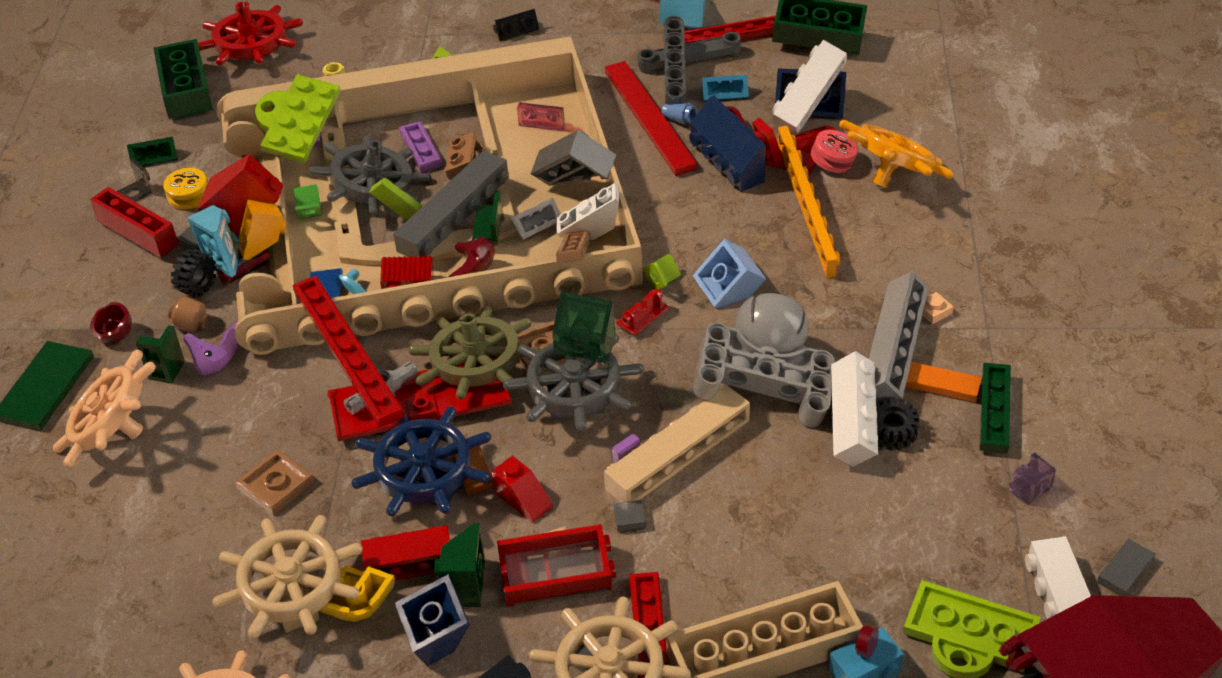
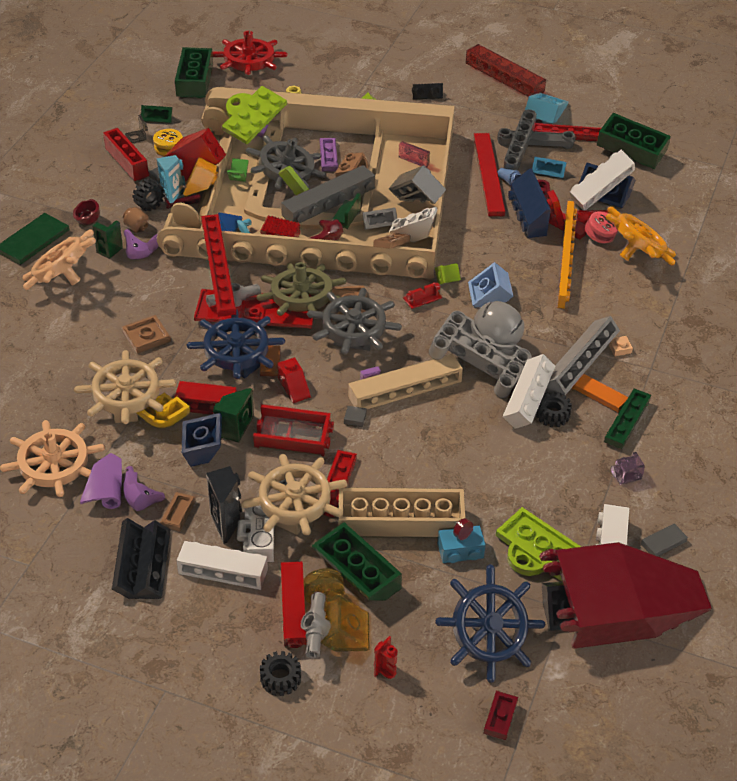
camera: 15 degrees right, 0 degrees up
clear green slope [552,291,616,363] -> none

